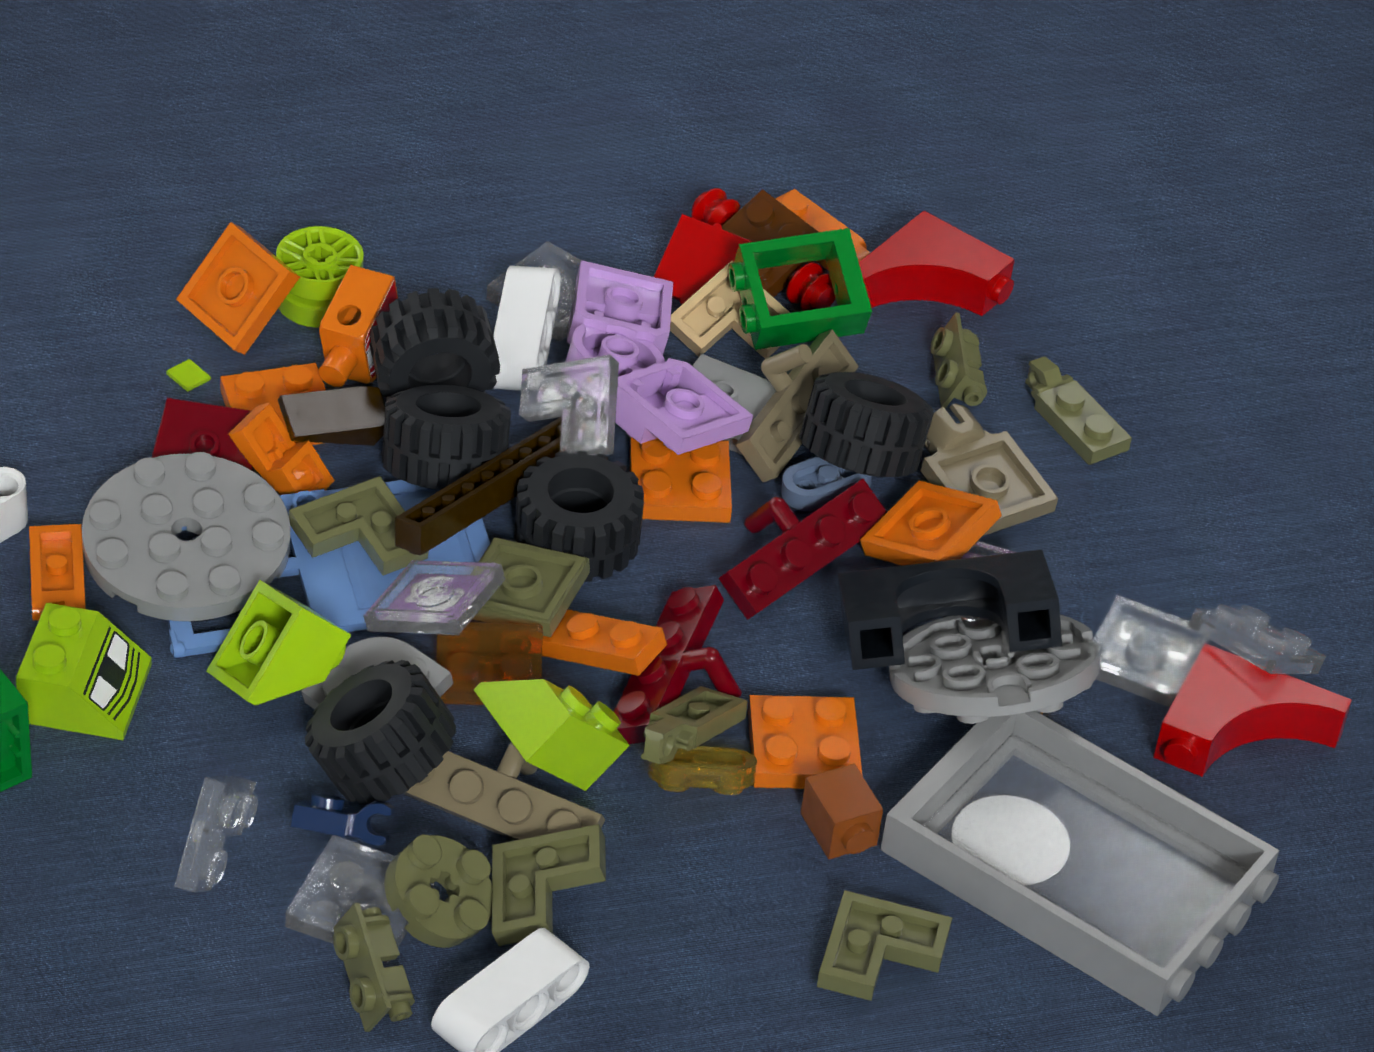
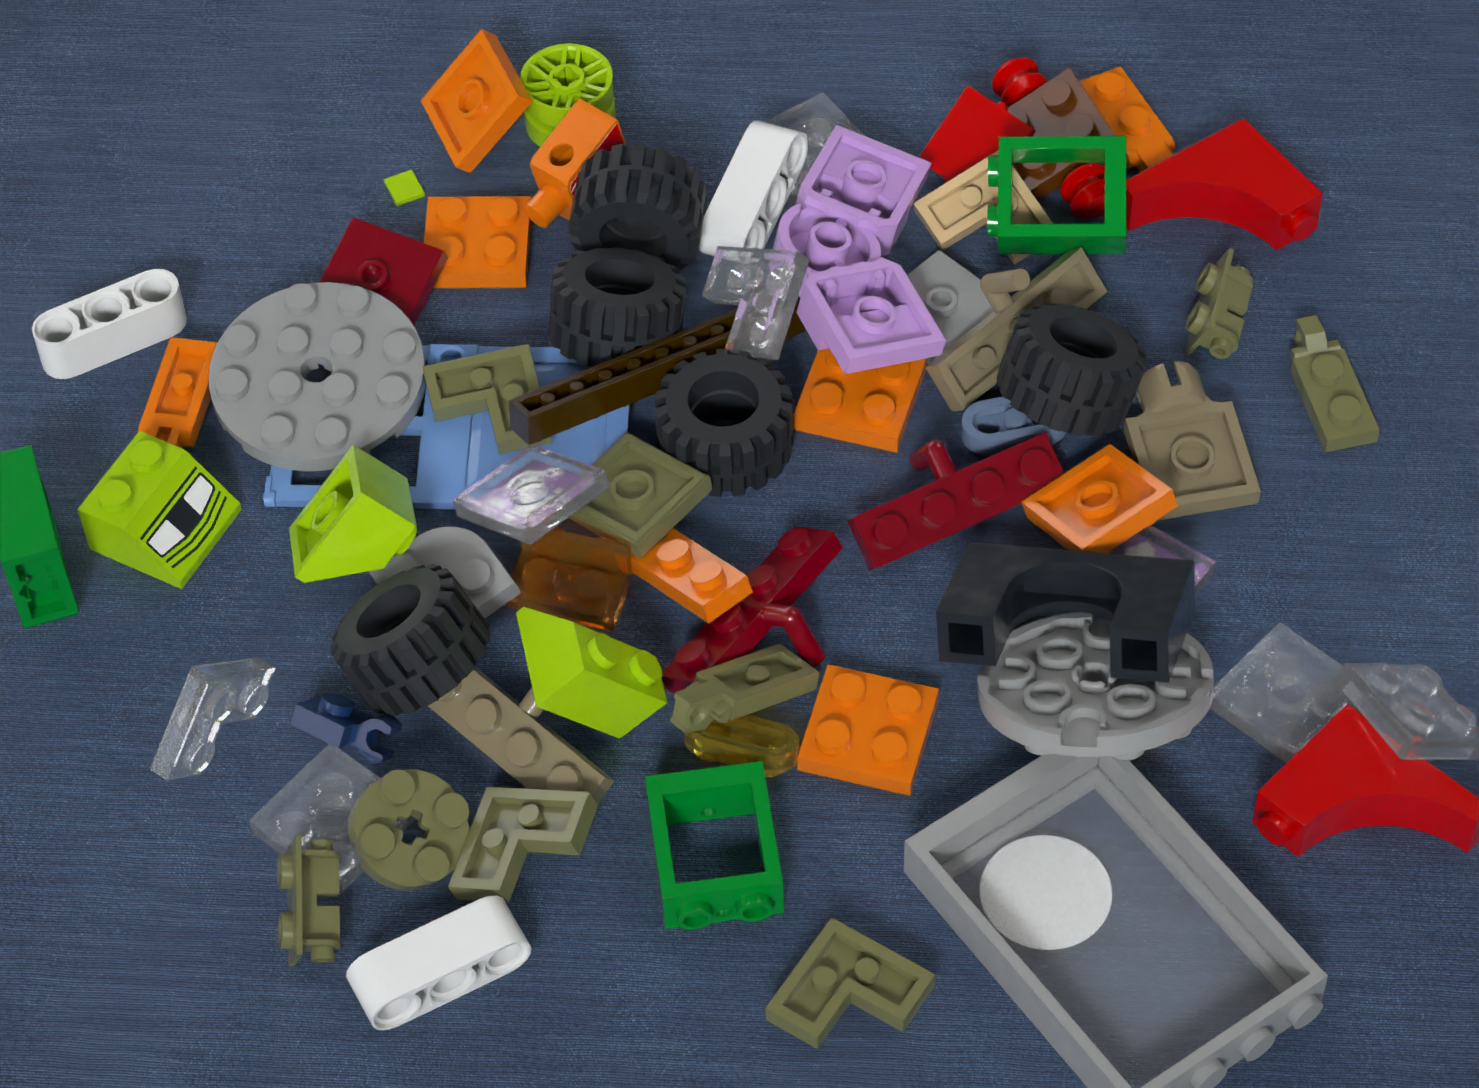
camera: 25 degrees right, 10 degrees up
orange slope [228,403,335,495] -> none
slope [277,386,386,446] -> none
dark orange brick [800,764,883,860] -> none
none -> green window [645,761,784,930]

